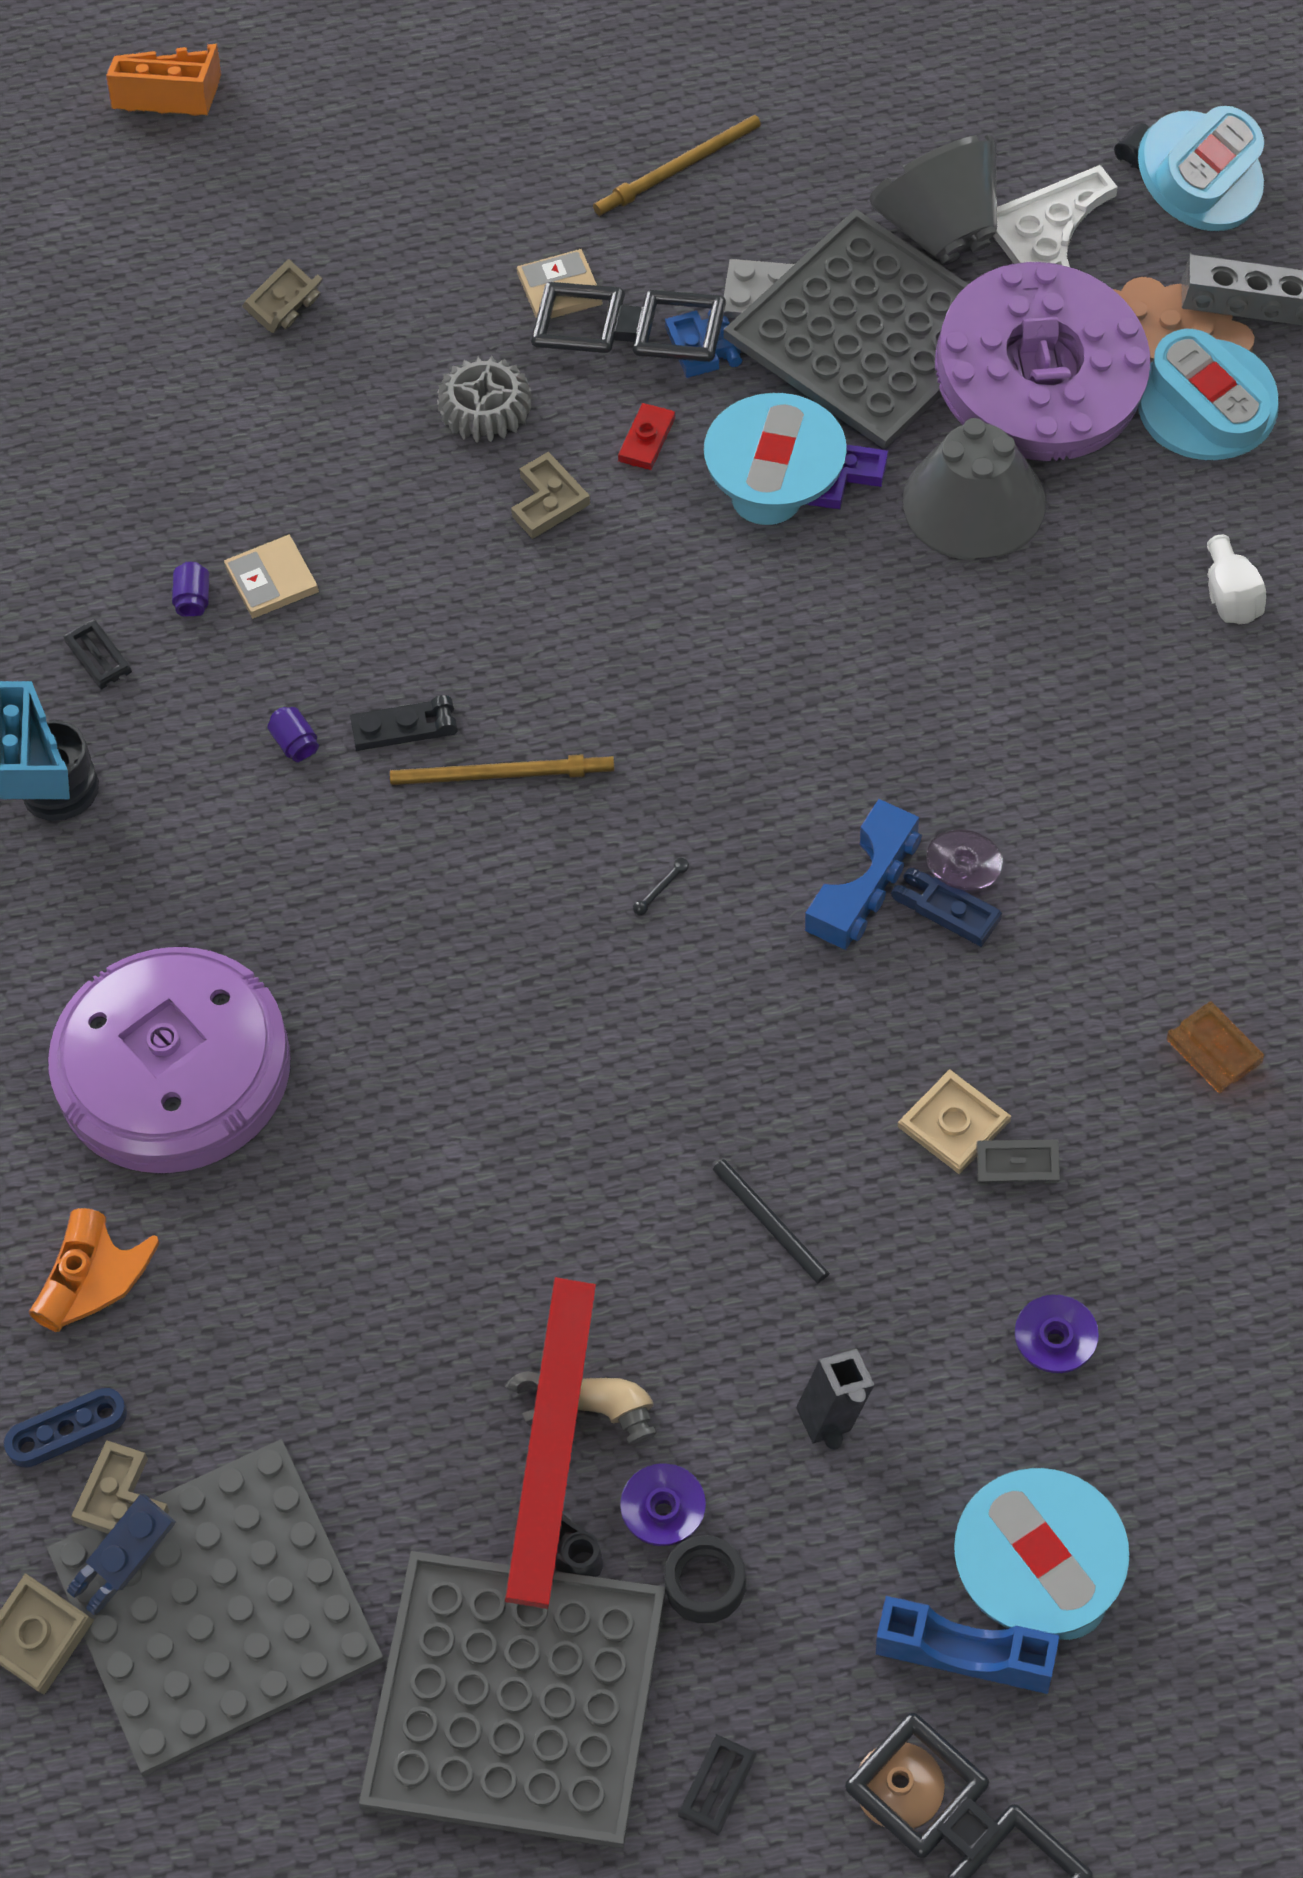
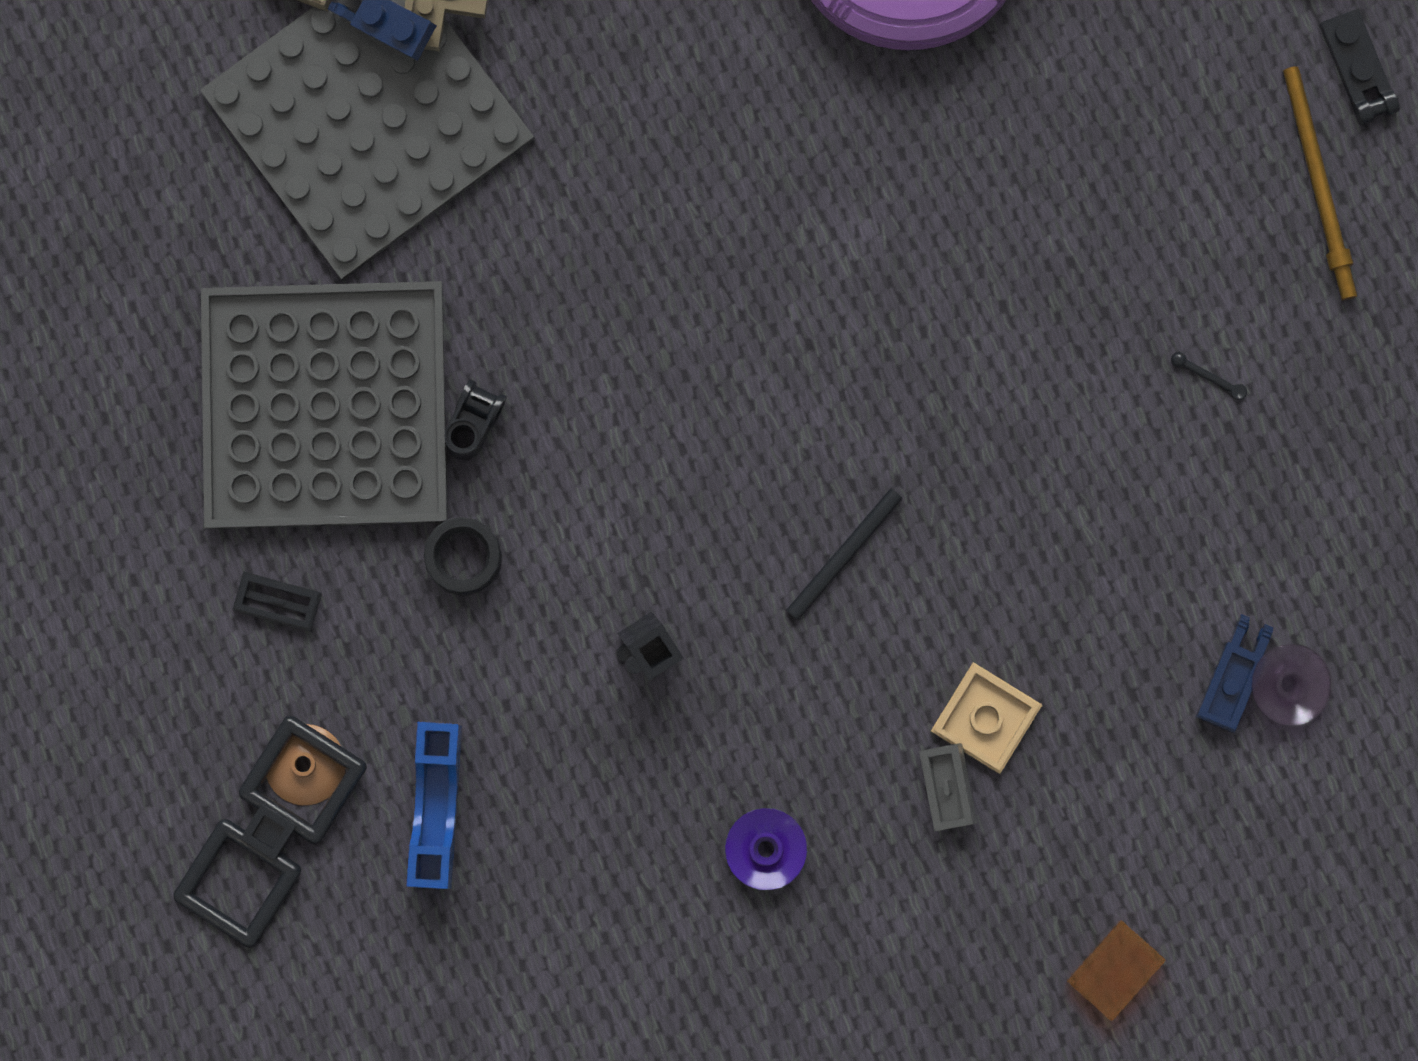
camera: 80 degrees right, 25 degrees up
red tile [505,1277,596,1609] -> none
piece [505,1371,657,1445] -> none
dark purple dish [620,1463,706,1546] -> none
blue arch [805,799,922,950] -> none
medium azure piece [954,1468,1129,1640] -> none

